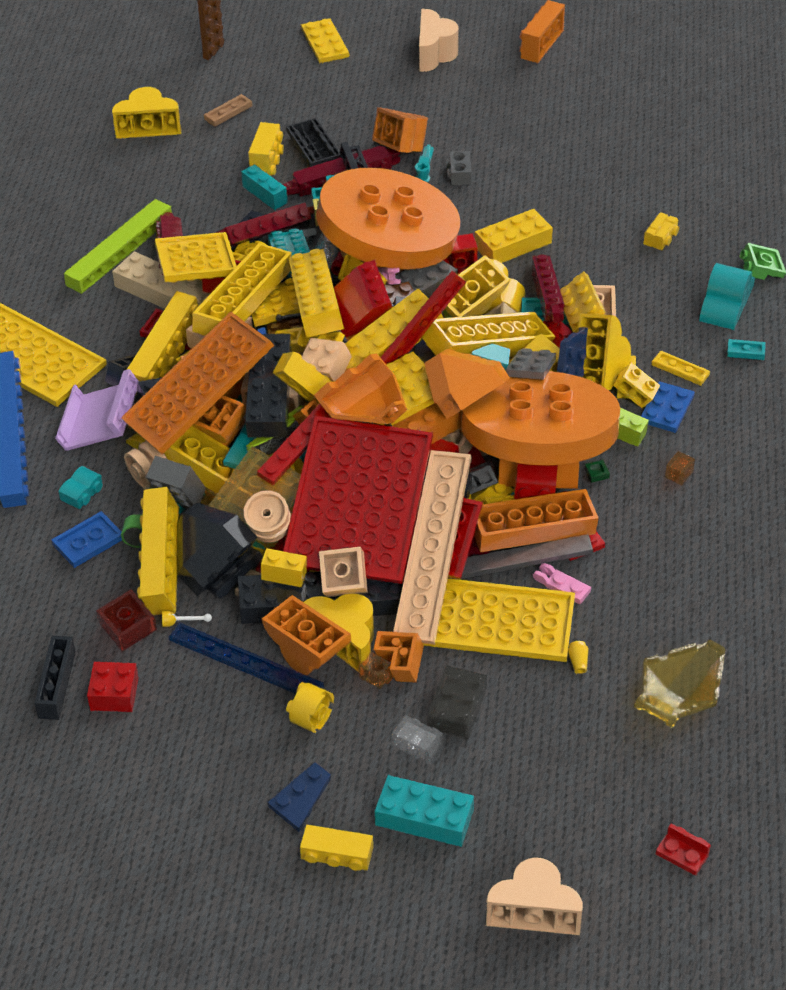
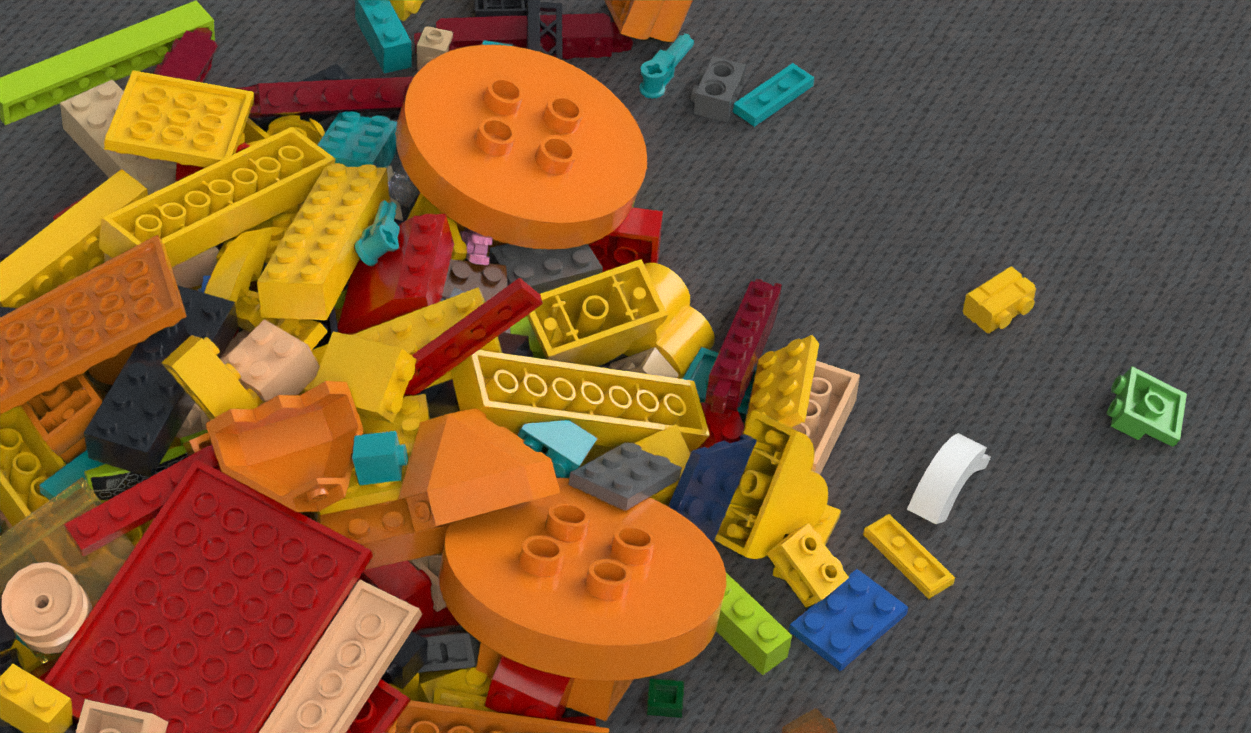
camera: 15 degrees right, 0 degrees up
yellow brick [475,209,553,263] -> none
teal brick [699,263,755,330] -> none
teal plate [727,339,766,360] -> none
none -> yellow slope [204,228,272,306]
none -> yellow brick [311,331,417,423]
none -> teal brick [352,431,408,485]
none -> teal connector [355,200,400,266]
none -> tan bracket [417,27,453,70]
none -> teal plate [733,63,814,127]
none -> white arch [907,433,991,524]

